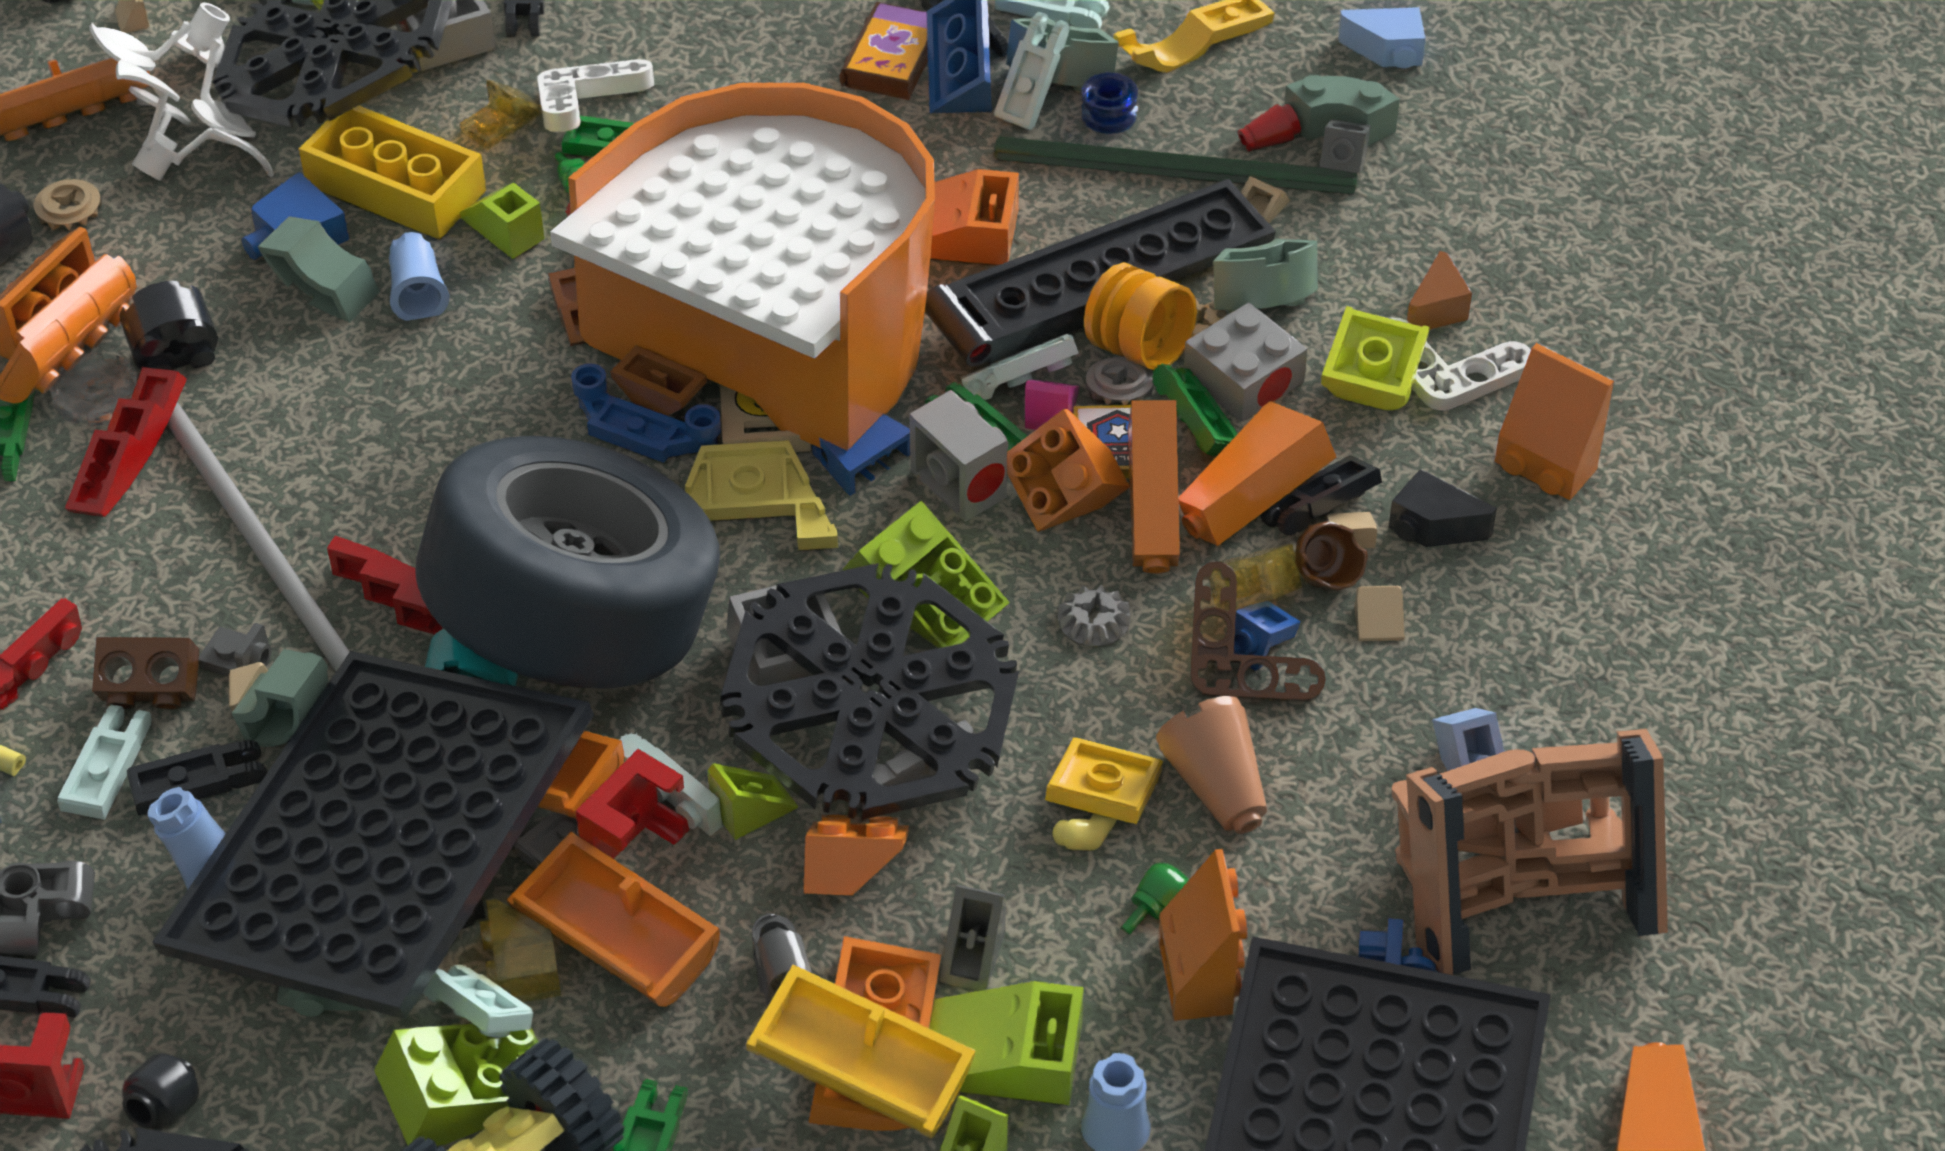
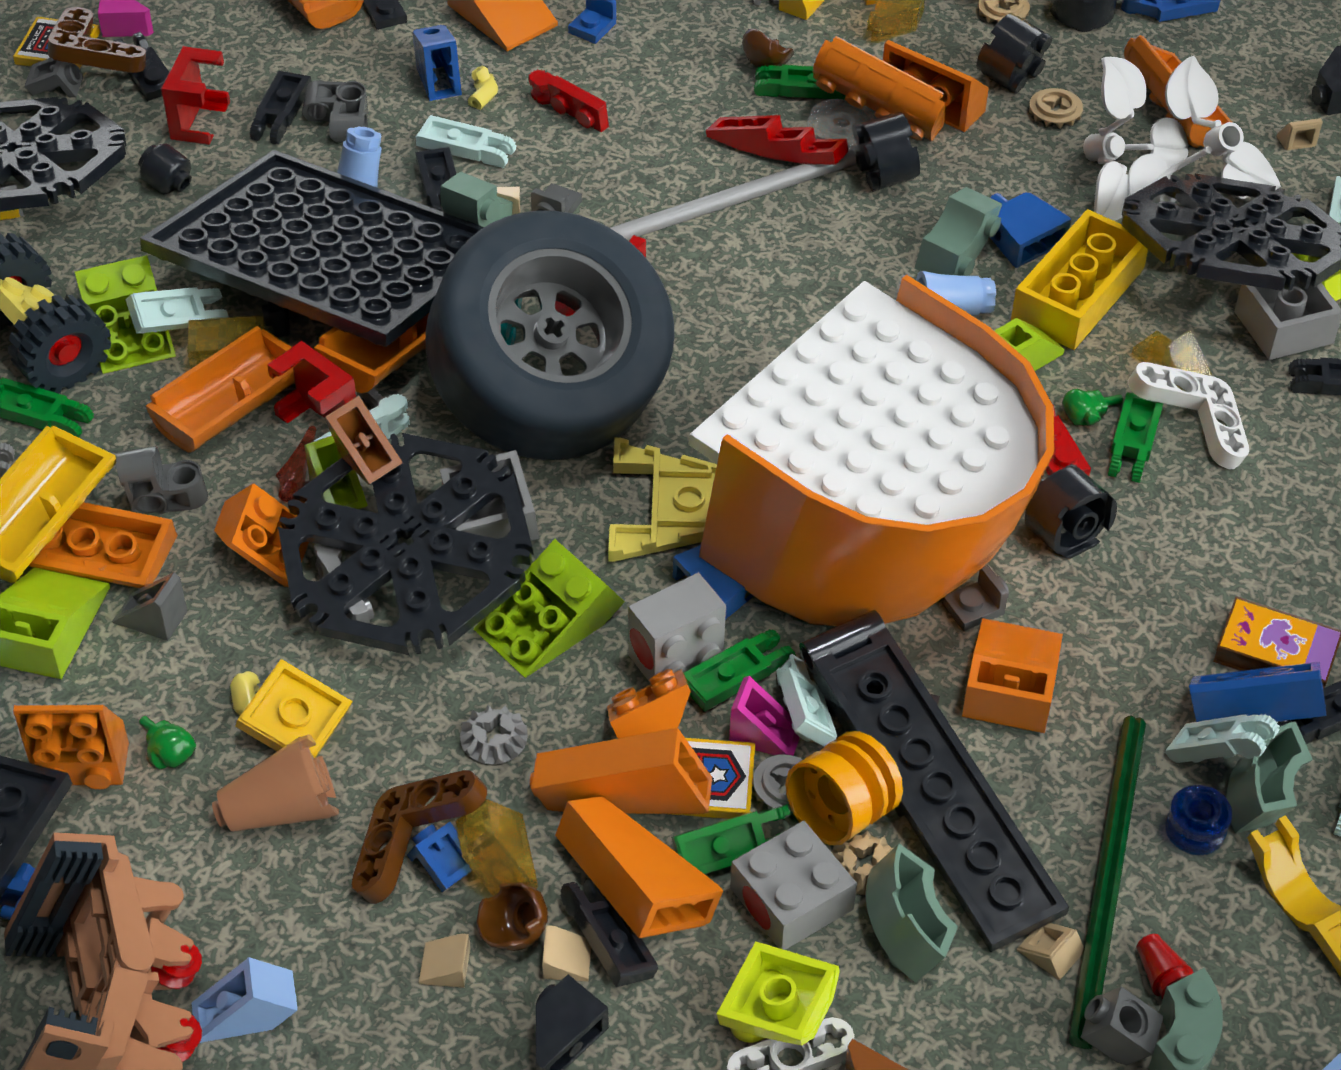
camera: 95 degrees right, 0 degrees up
reddish brown brick [92,637,199,709] -> none
none -> clear red piece [275,425,317,502]
none -> dark orange slope [324,396,403,485]

